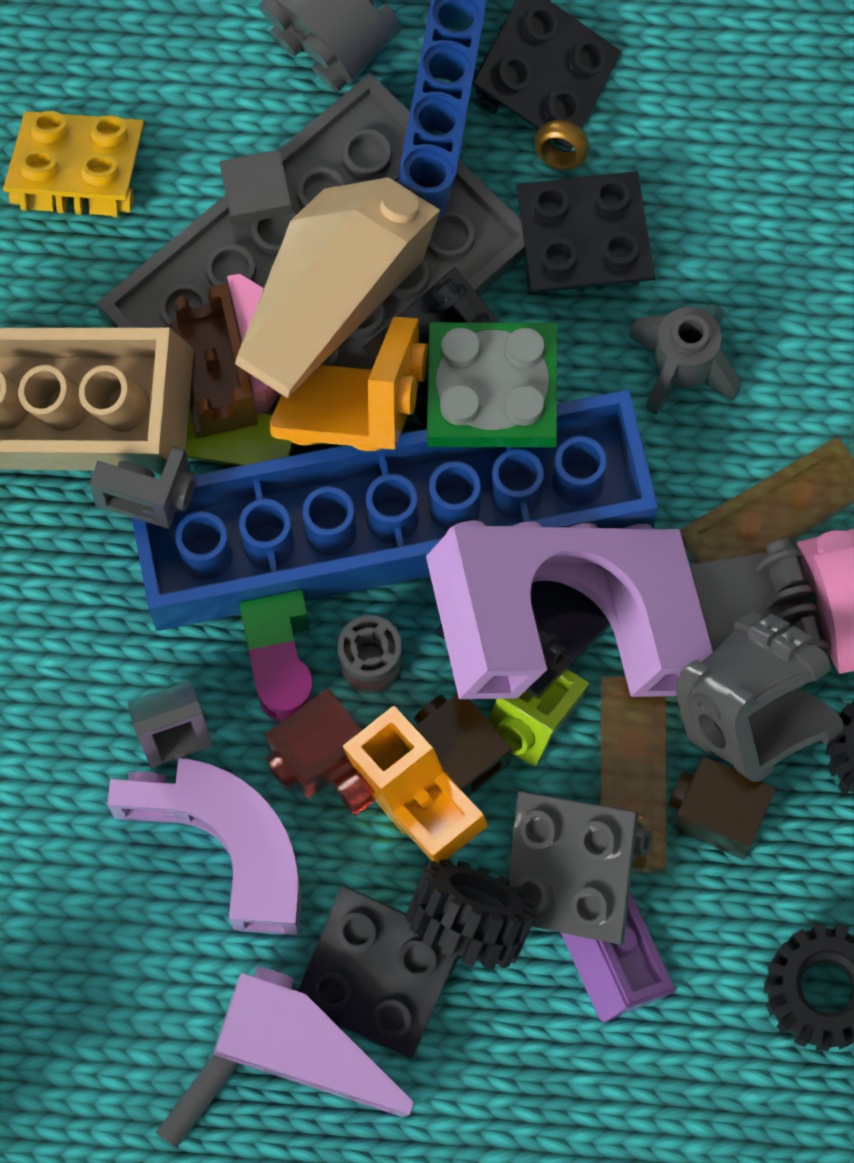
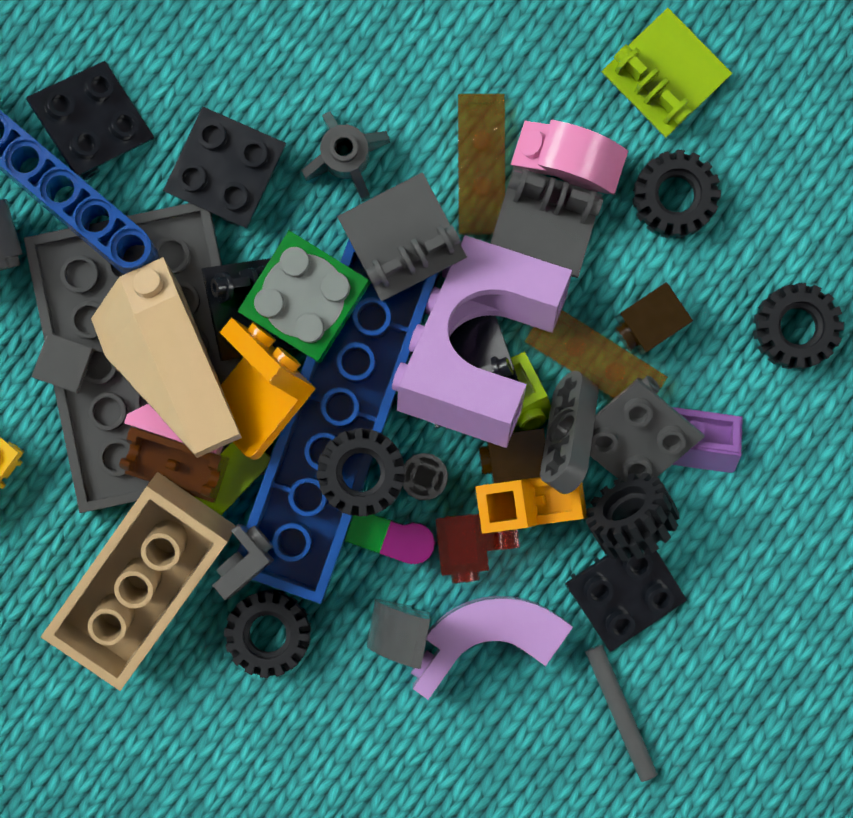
camera: 60 degrees left, 15 degrees up
lavender slope [212,967,414,1117] -> none
pearl gold piece [534,119,590,171] -> none
dark grey piece [676,611,844,782] -> none
none -> black tyre [224,590,312,678]
none -> black tyre [317,428,405,516]
none -> dark grey hinge [337,172,467,302]
none -> dark grey beam [540,371,599,494]

